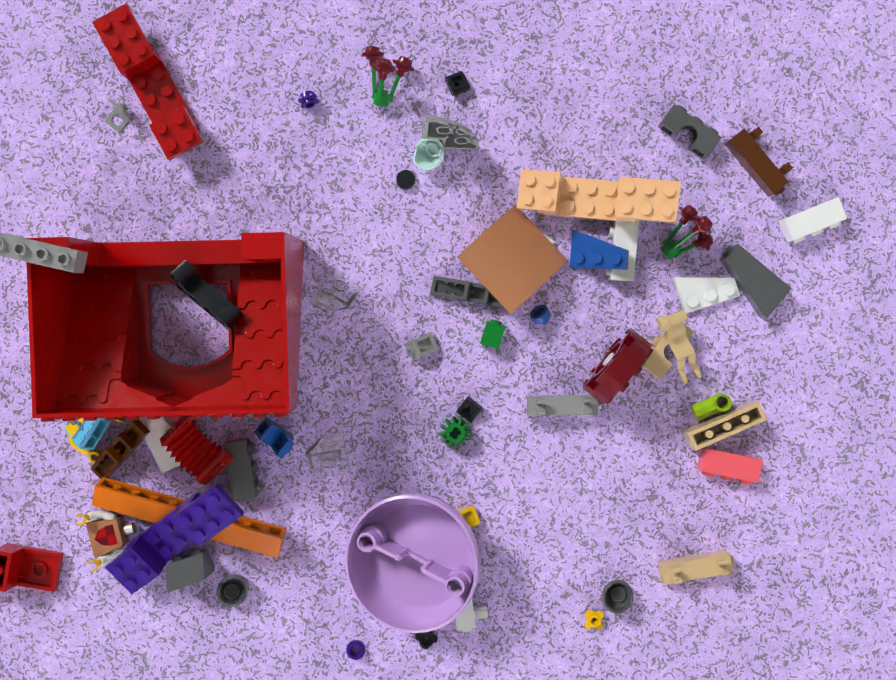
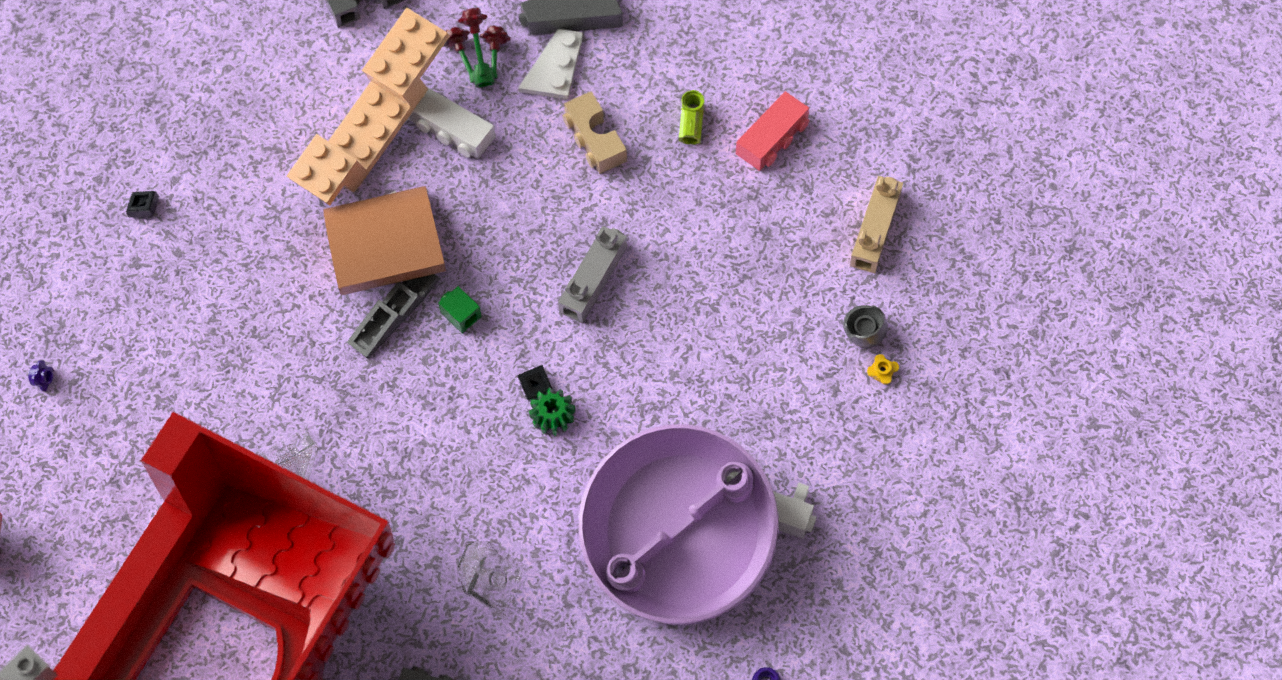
camera: 60 degrees left, 25 degrees down
black beam [170,260,244,330] -> none
blue brick [254,417,294,459] -> none
dark red plant [362,46,415,107] -> none
black tile [396,170,415,190] -> none
light grey bracket [406,332,439,361] -> none
light aqua hair [413,138,444,171] -> none
black plate [415,631,438,649] -> none
light grey brick [422,115,479,151] -> none
blue tile [530,305,551,325] -> none
blue wing [569,229,629,270] -> none
dark red piece [583,328,653,405] -> none
tan flag [656,309,702,384] -> none
tan brick [682,401,767,451] -> none

